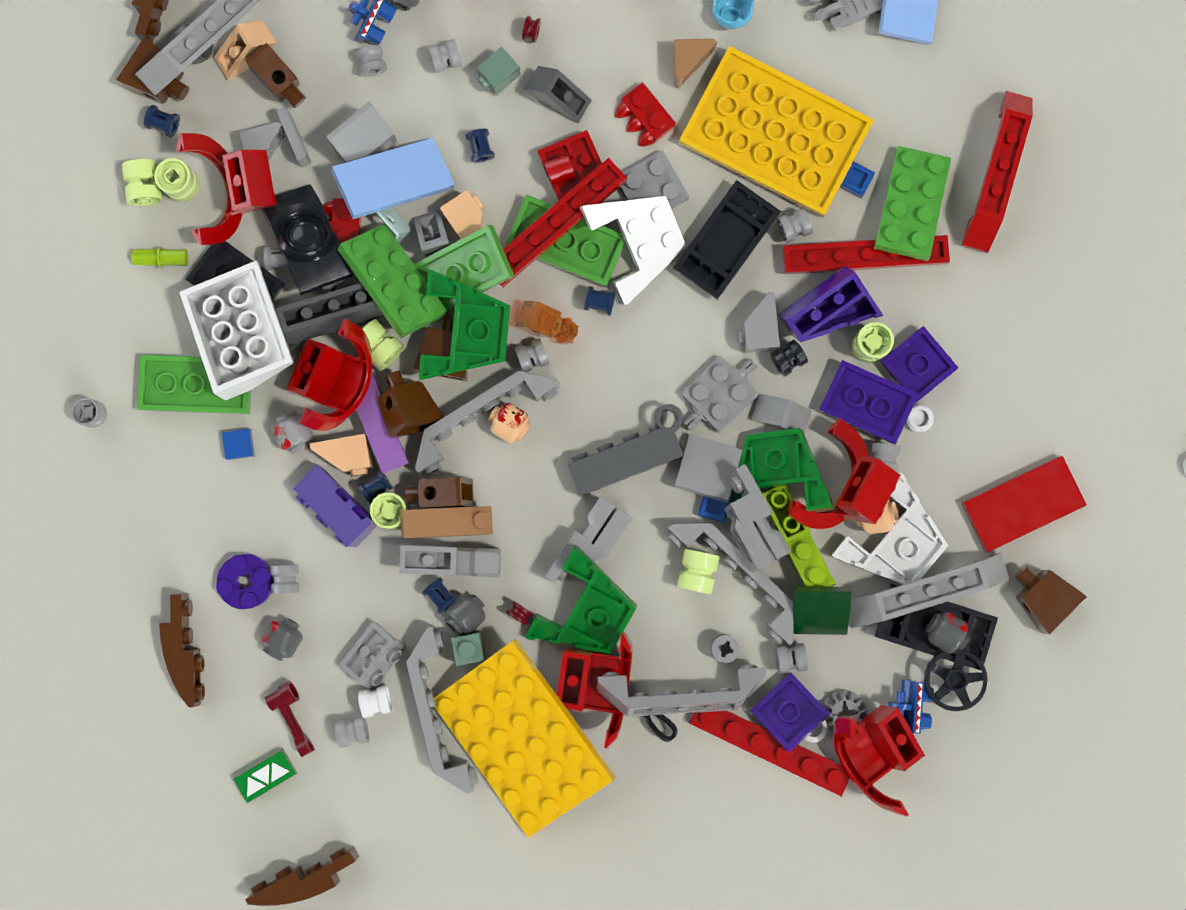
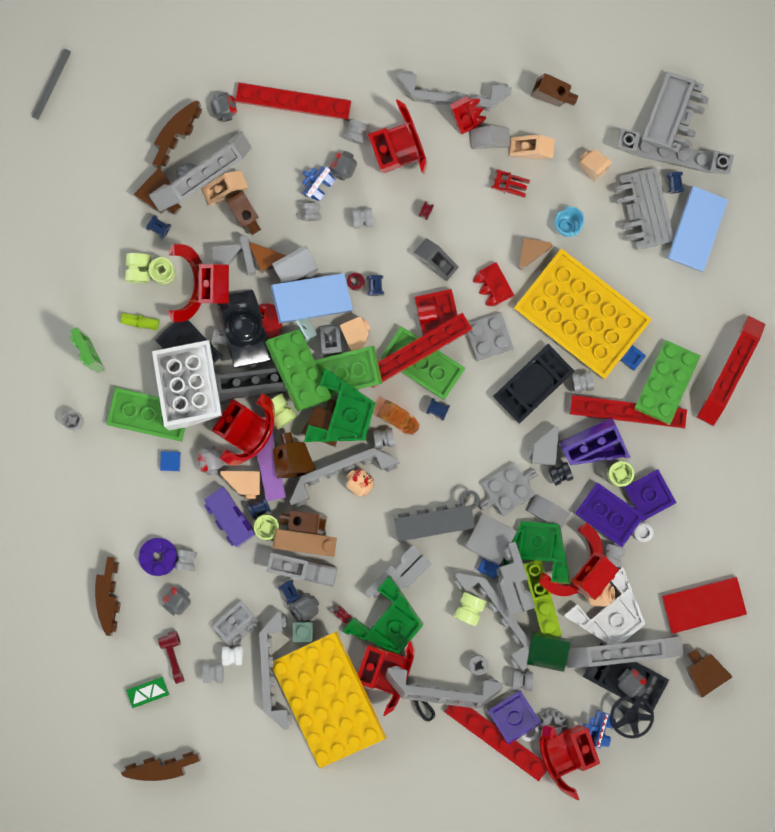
camera: 15 degrees right, 0 degrees up
sand green brick [477,46,521,96] -> none
white wing [580,196,687,305] -> none
none -> bright green plate [70,327,105,373]
none -> dark orange slope [250,242,286,273]
none -> dark red bush [347,273,365,291]

